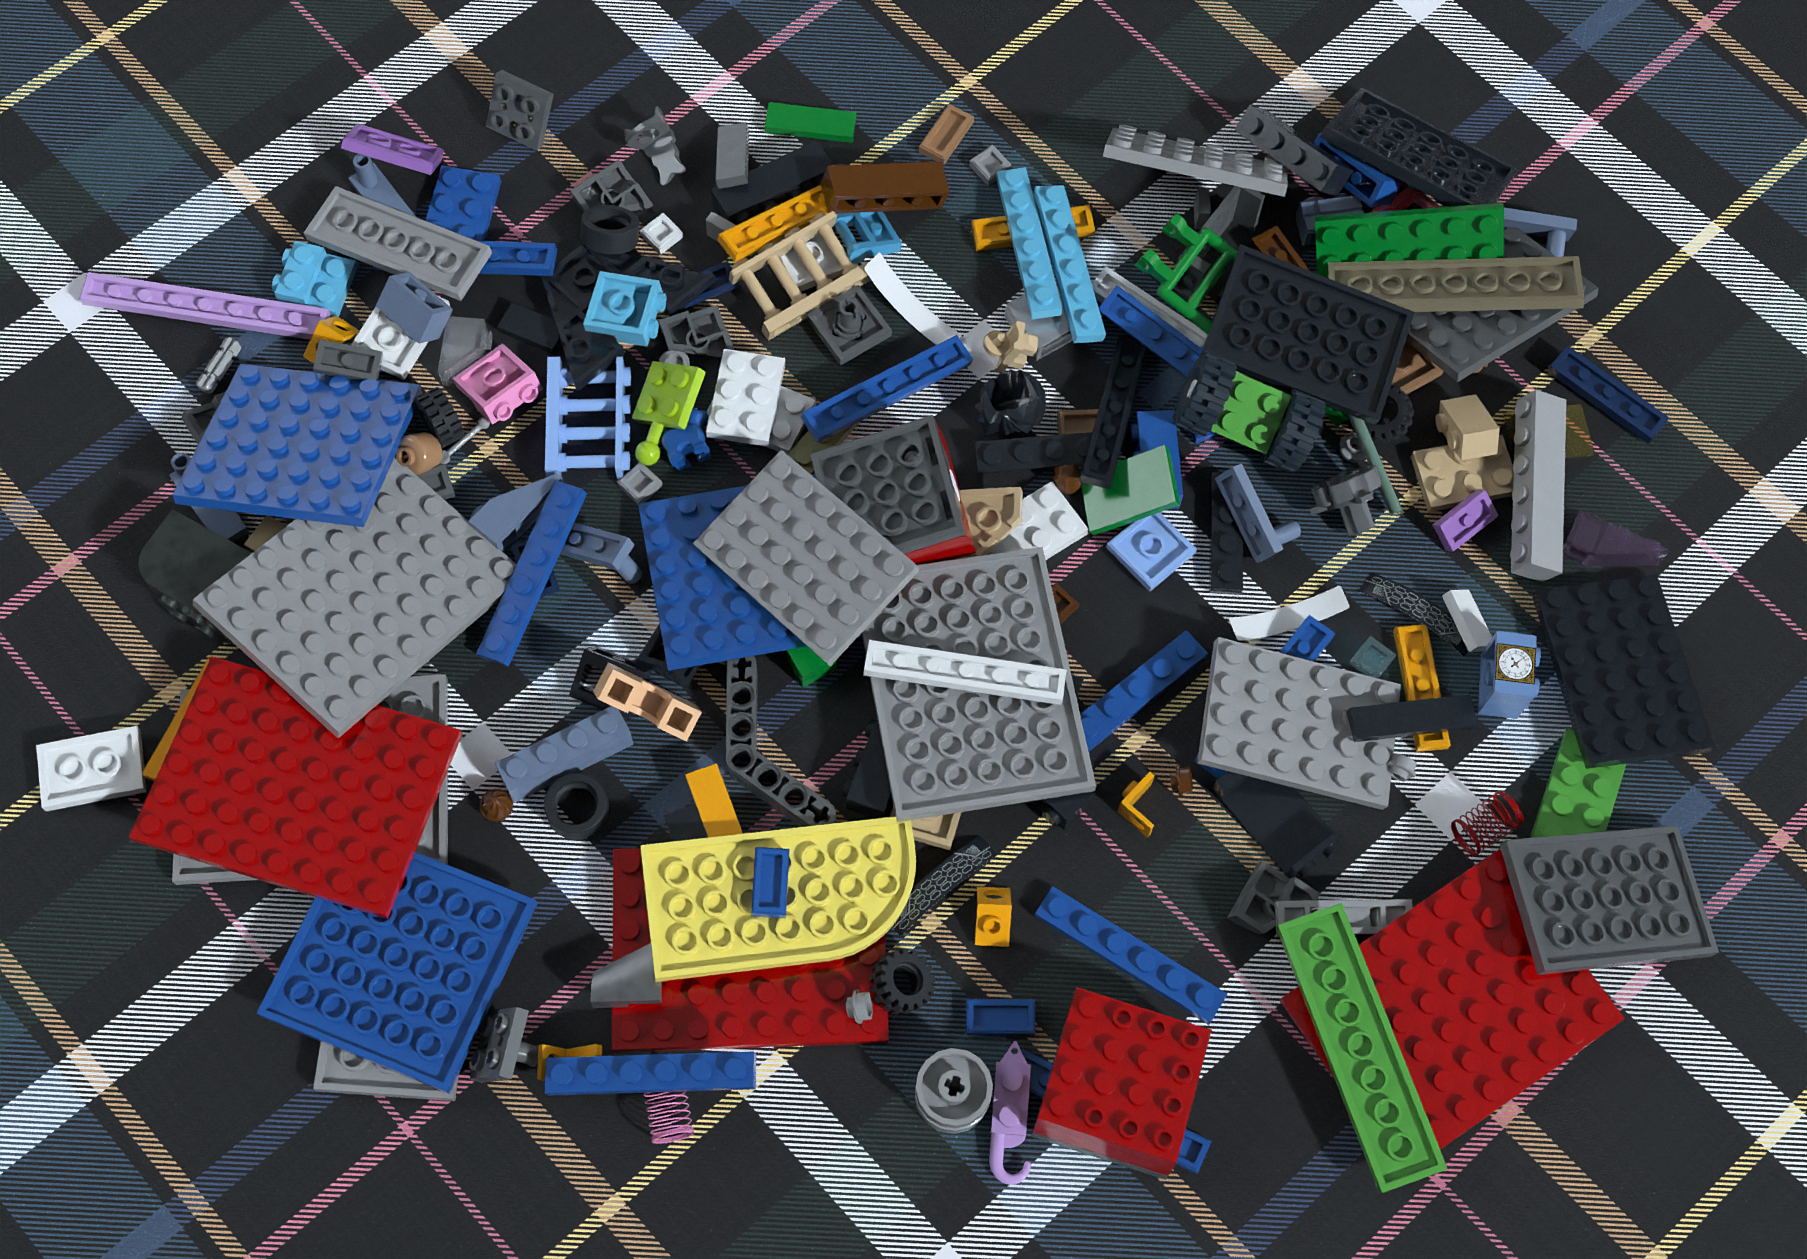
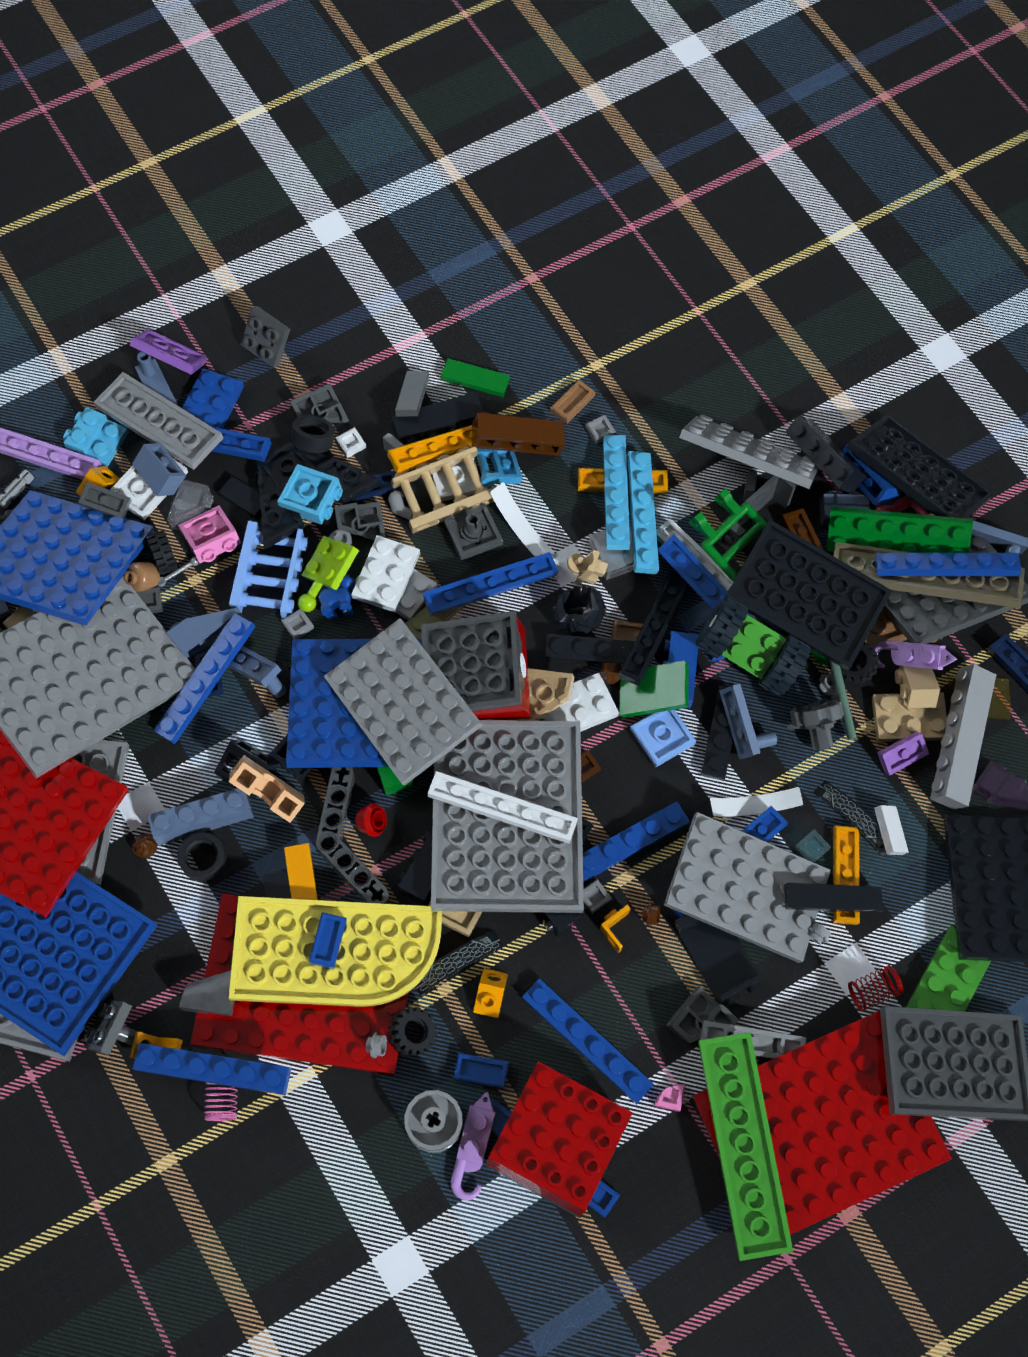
camera: 10 degrees right, 0 degrees up
dark grey hair [624,106,686,186] -> none
medium blue brick [1478,631,1541,719] -> none
none -> red cone [355,803,387,837]
none -> light grey arm [388,490,413,520]
none -> light grey tile [583,879,612,914]
none -> bright pink tile [654,1084,685,1112]
none -> lavender plate [873,640,957,670]
none -> blue plate [875,553,1022,576]

